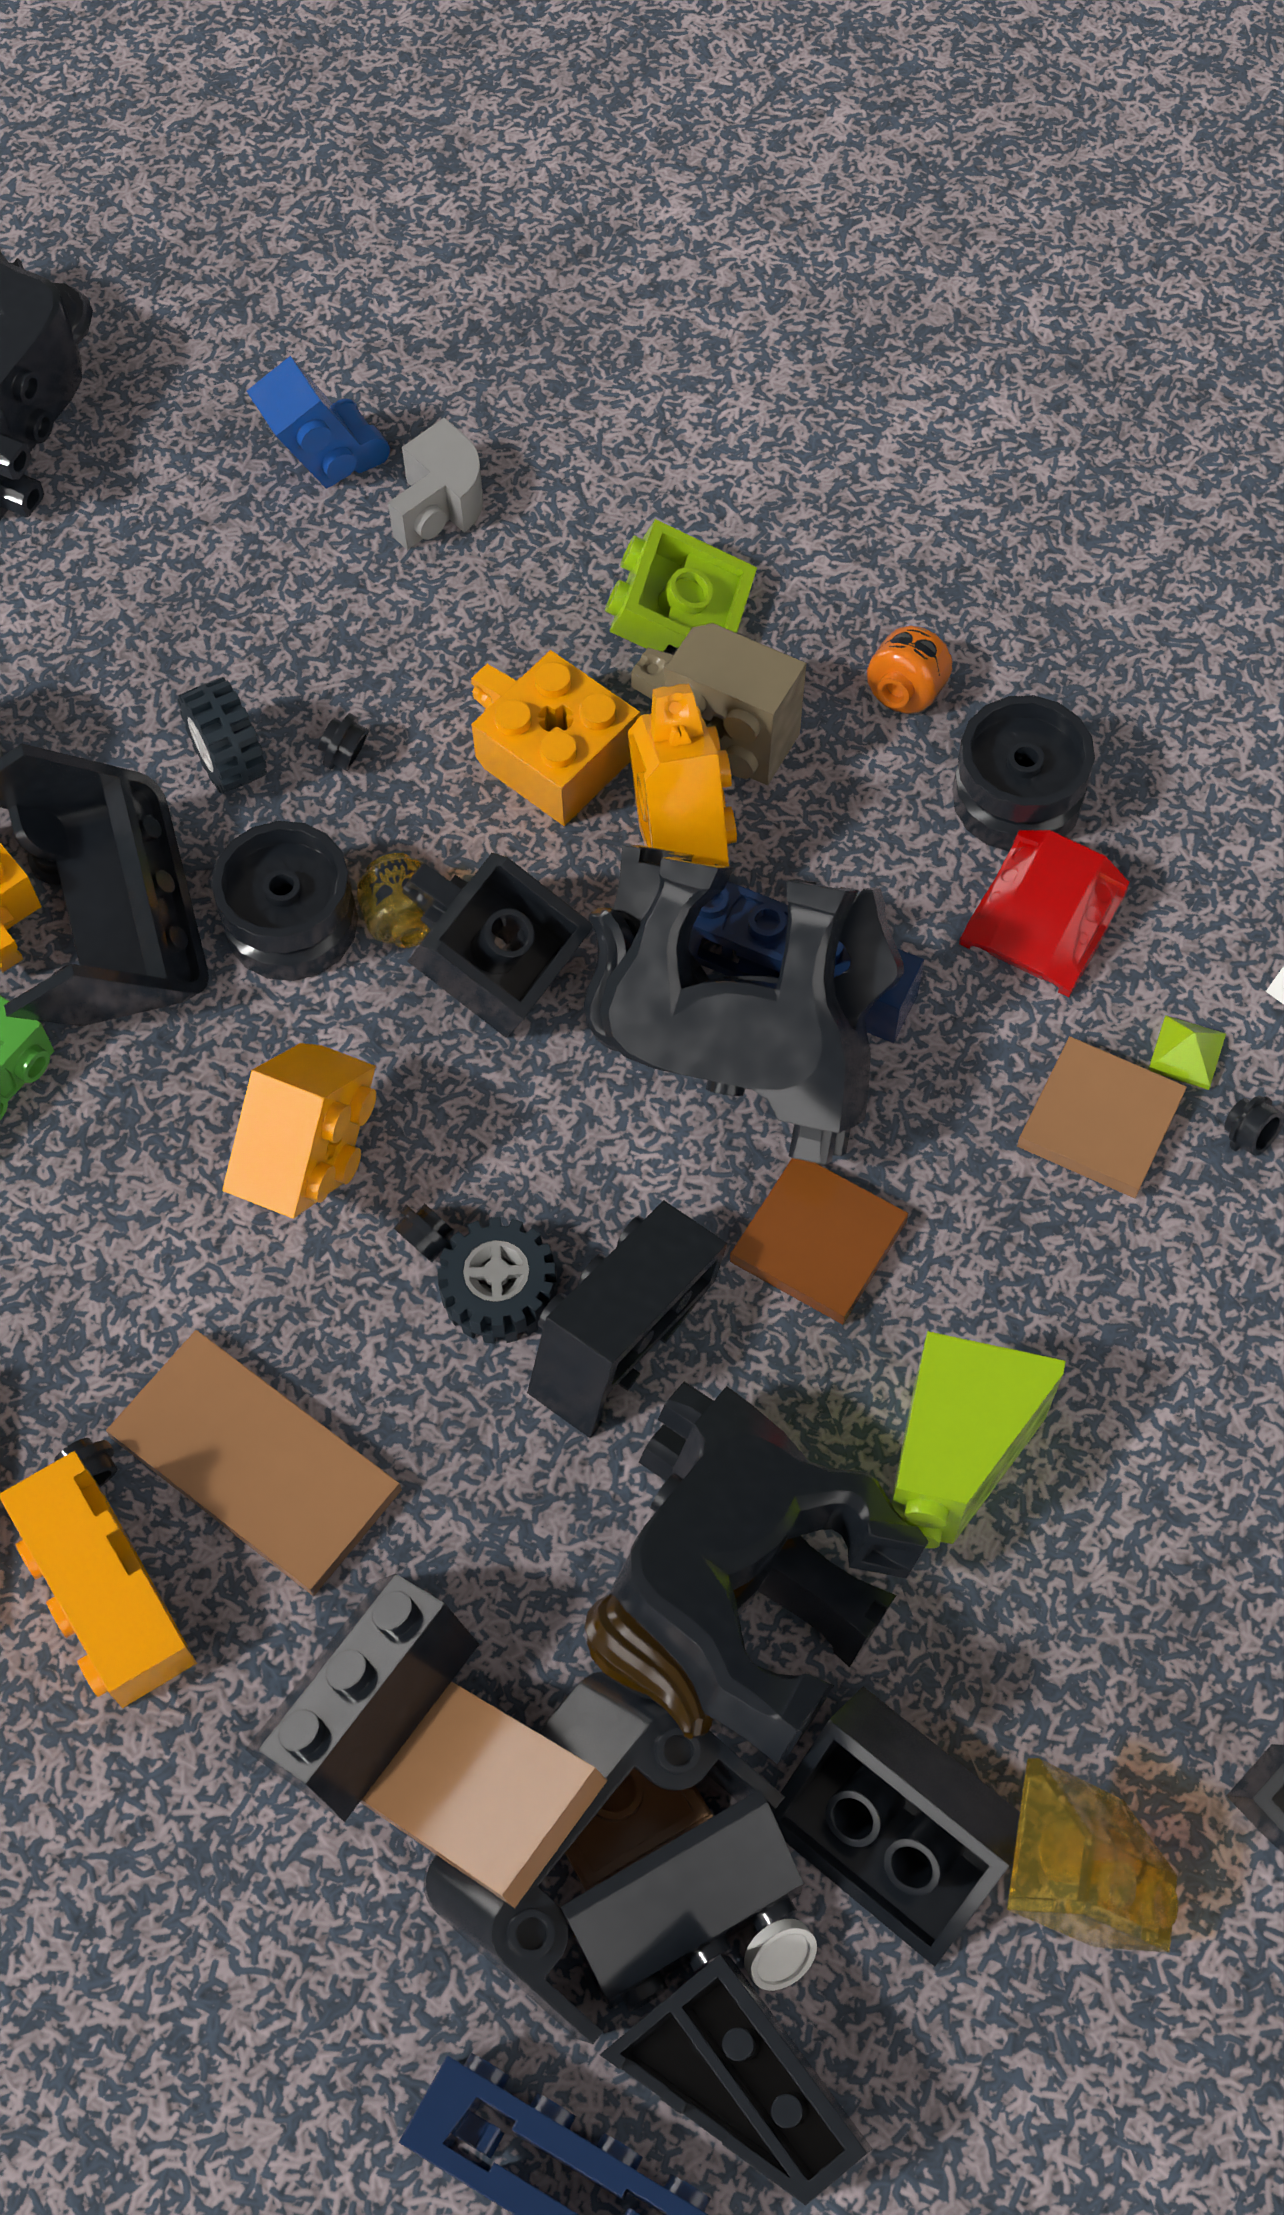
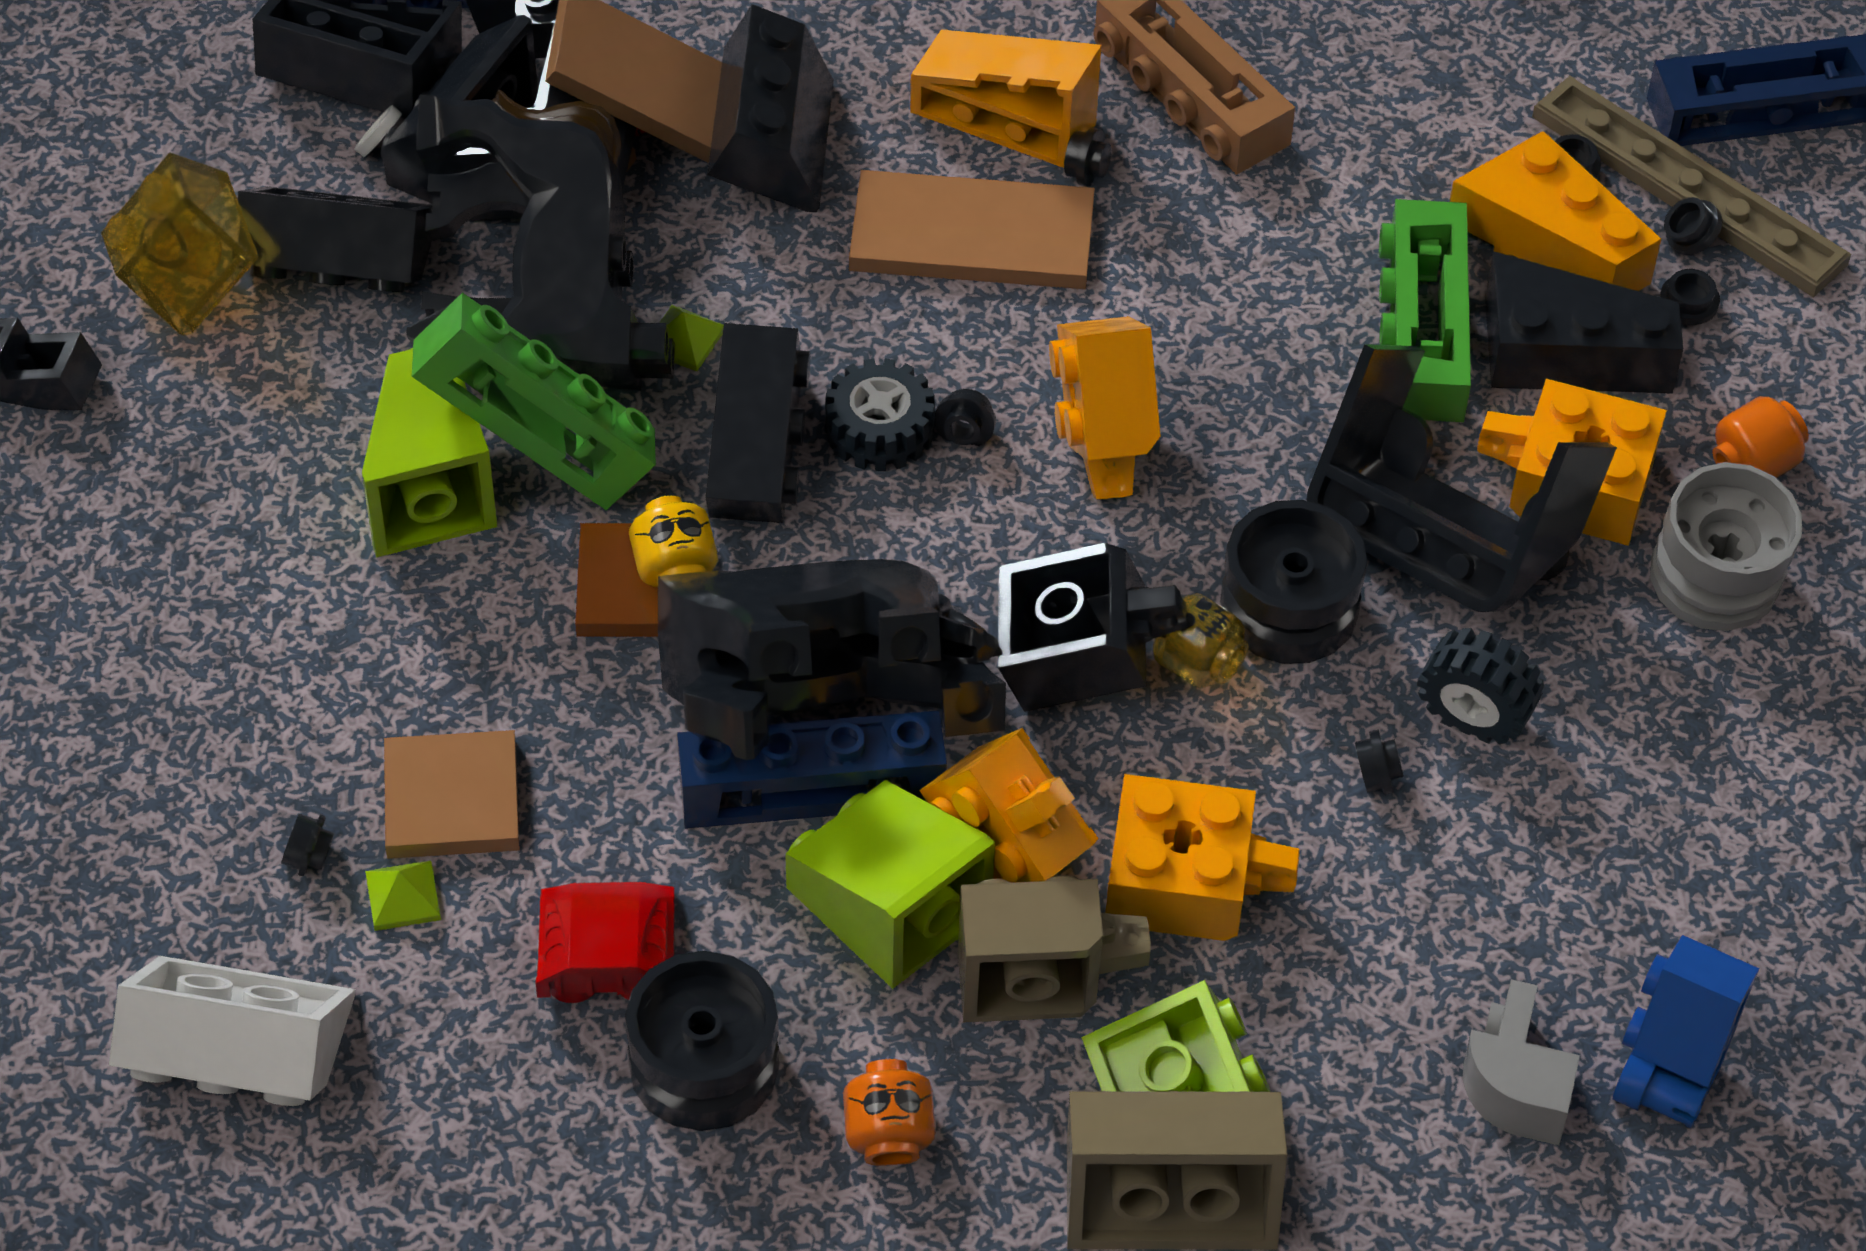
camera: 145 degrees right, 10 degrees down
none -> bright green brick [412,292,656,510]
none -> yellow head [629,495,718,587]
none -> lime slope [659,305,724,372]
none -> lime slope [785,780,995,989]
none -> dark tan slope [1067,1091,1287,1250]

